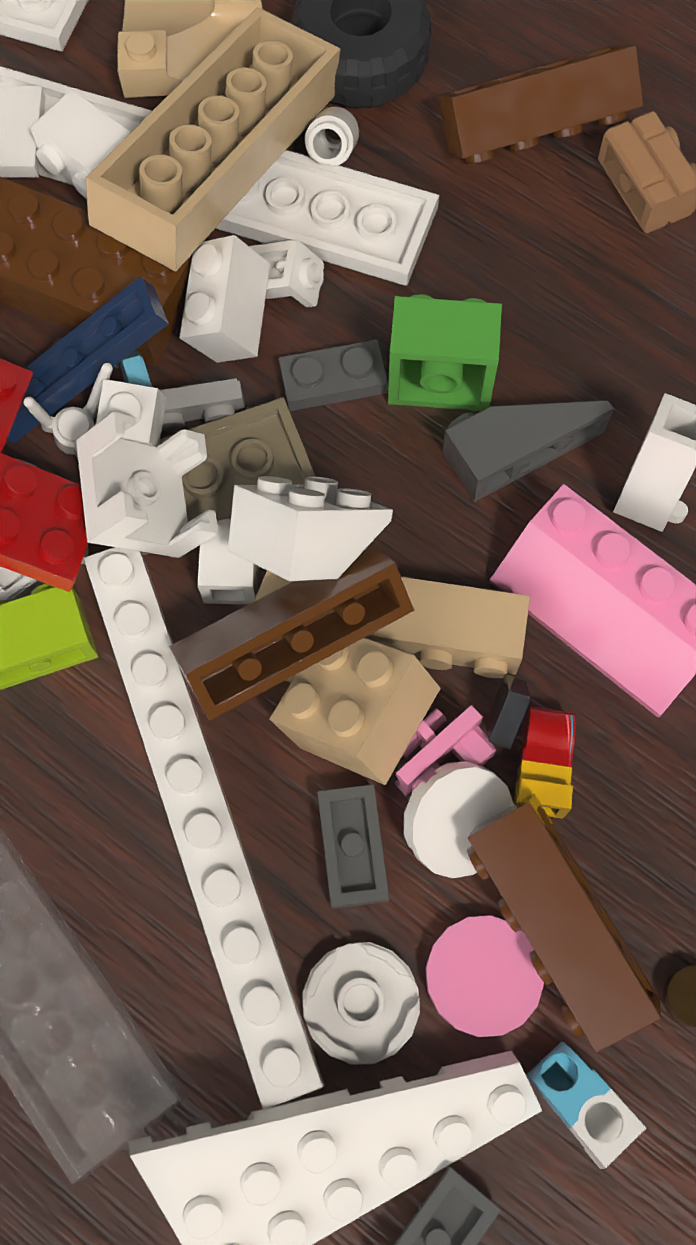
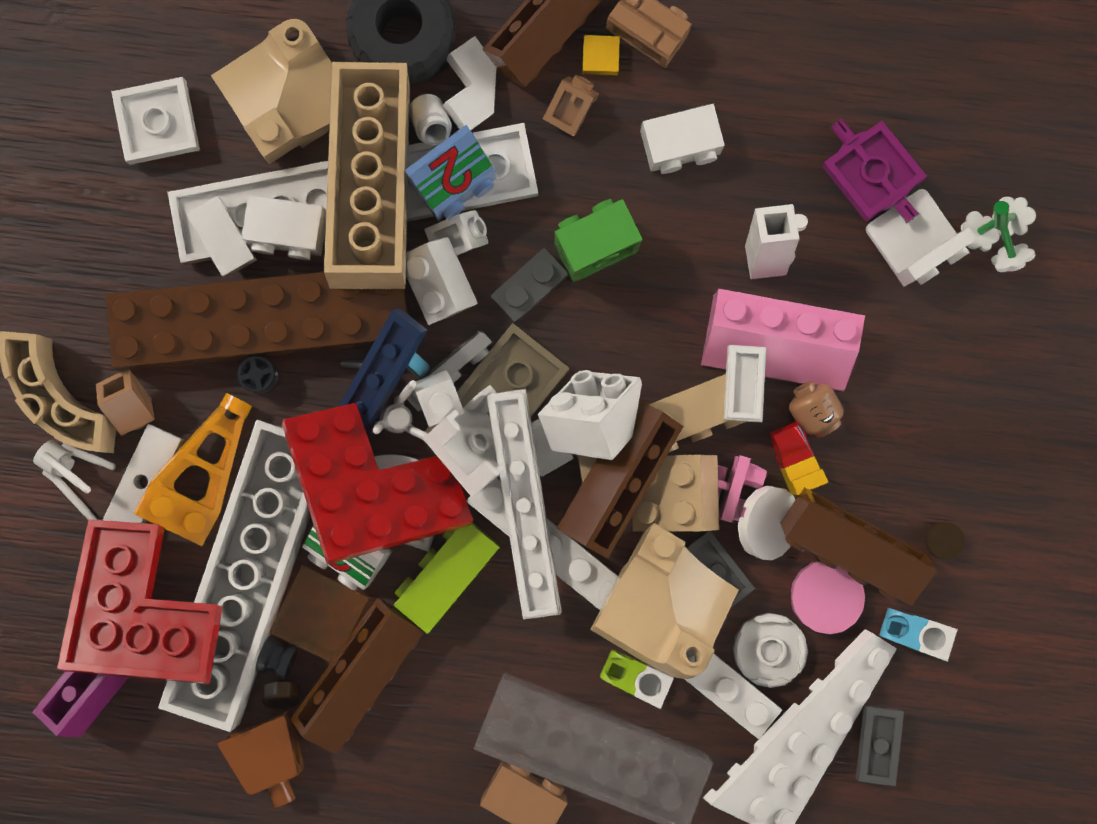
camera: 35 degrees left, 15 degrees up
dark grey slope [442,401,614,502] -> none
black tile [485,674,531,749] -> none
none -> slope [405,125,497,222]
none -> white tile [442,36,497,130]
none -> white tile [487,389,562,619]
none -> medium nougat bracket [543,75,599,136]
none -> yellow tile [582,35,620,76]
none -> tan slope [590,523,739,679]
none -> leg [600,649,674,709]
none -> white brick [640,104,725,174]
none -> white tile [723,345,766,422]
none -> medium nougat head [789,381,844,437]

